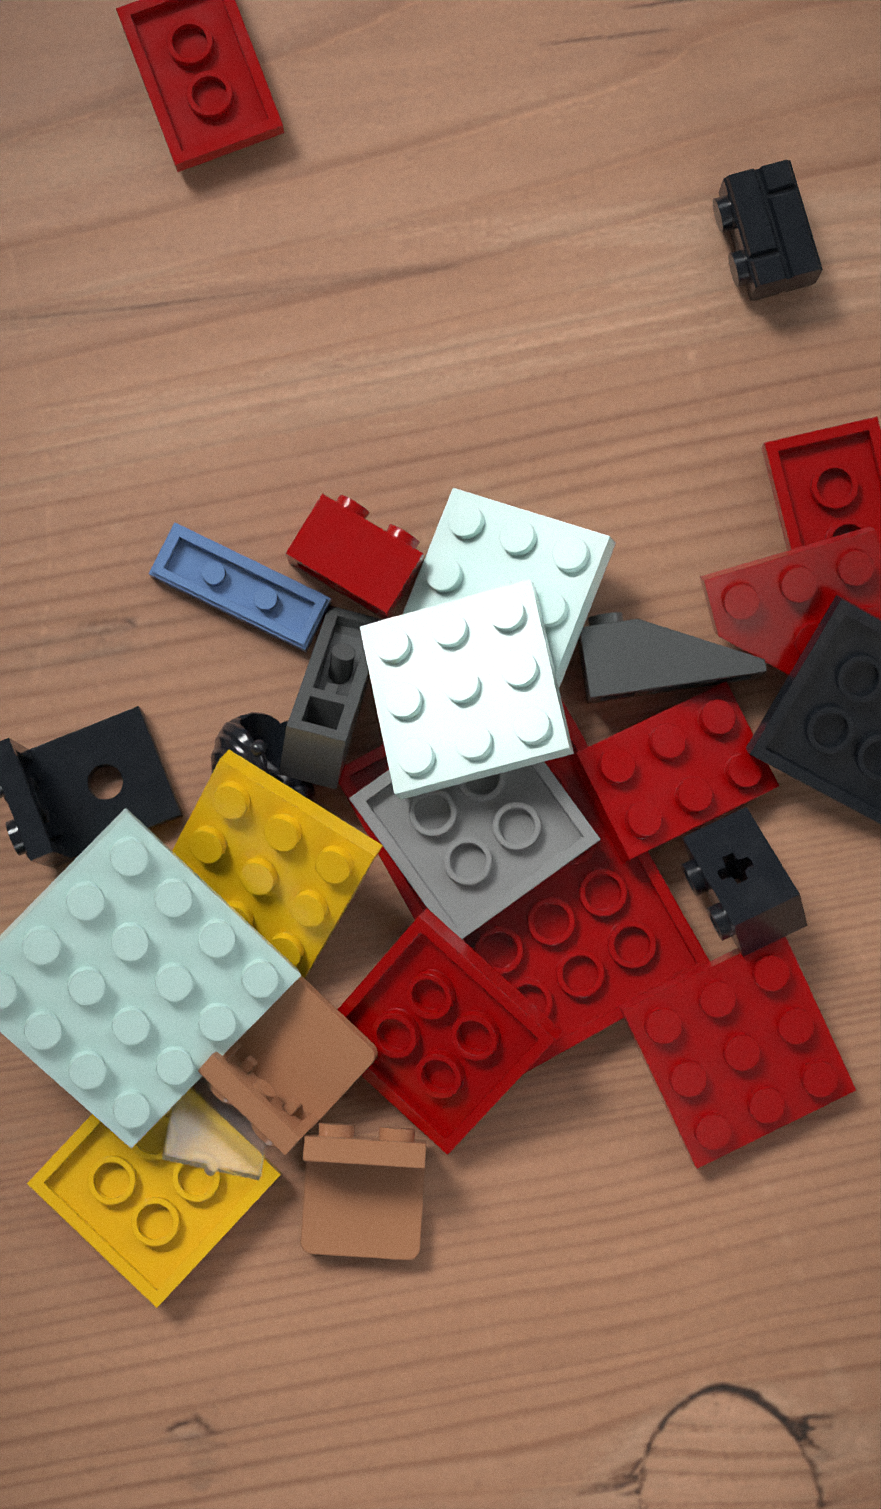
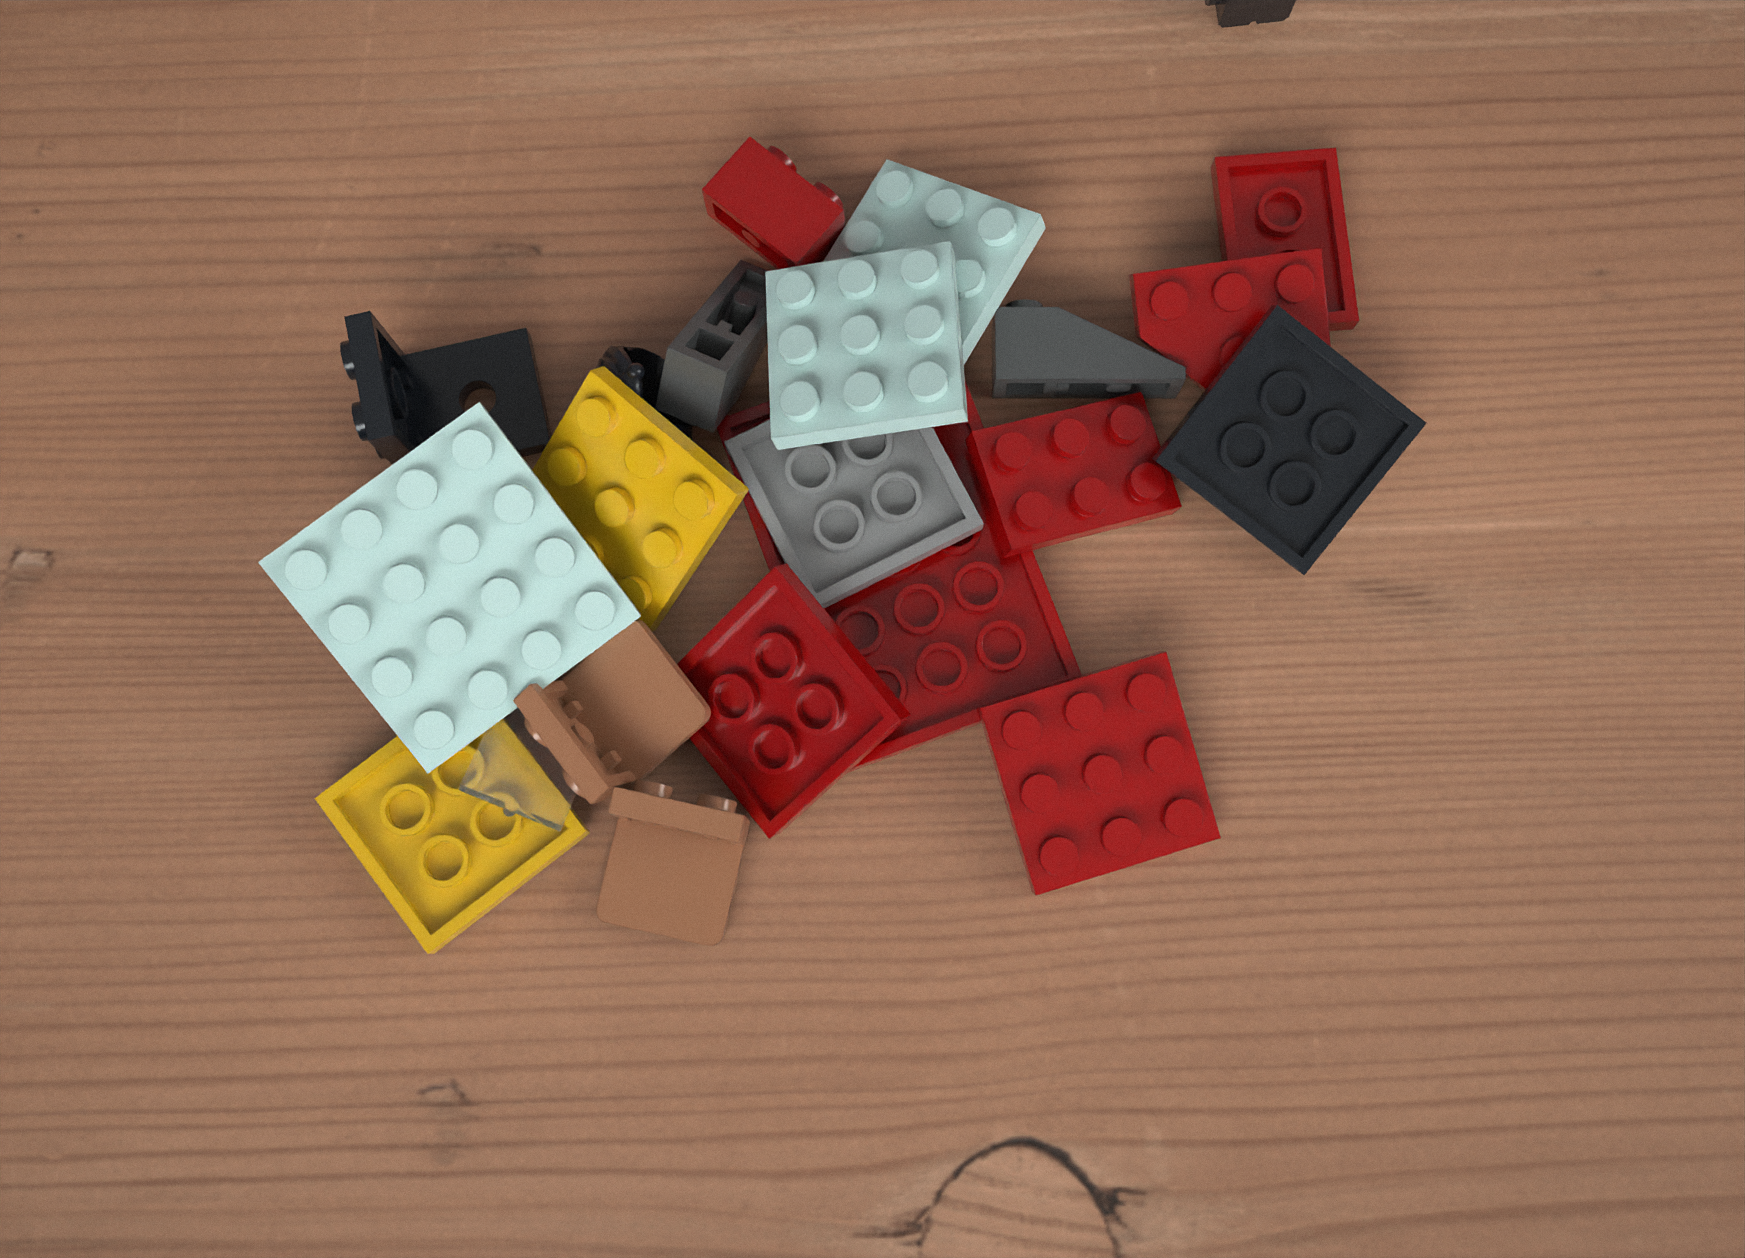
camera: 10 degrees right, 5 degrees down
medium blue tile [149,522,332,652] -> none
black brick [681,807,808,957] -> none

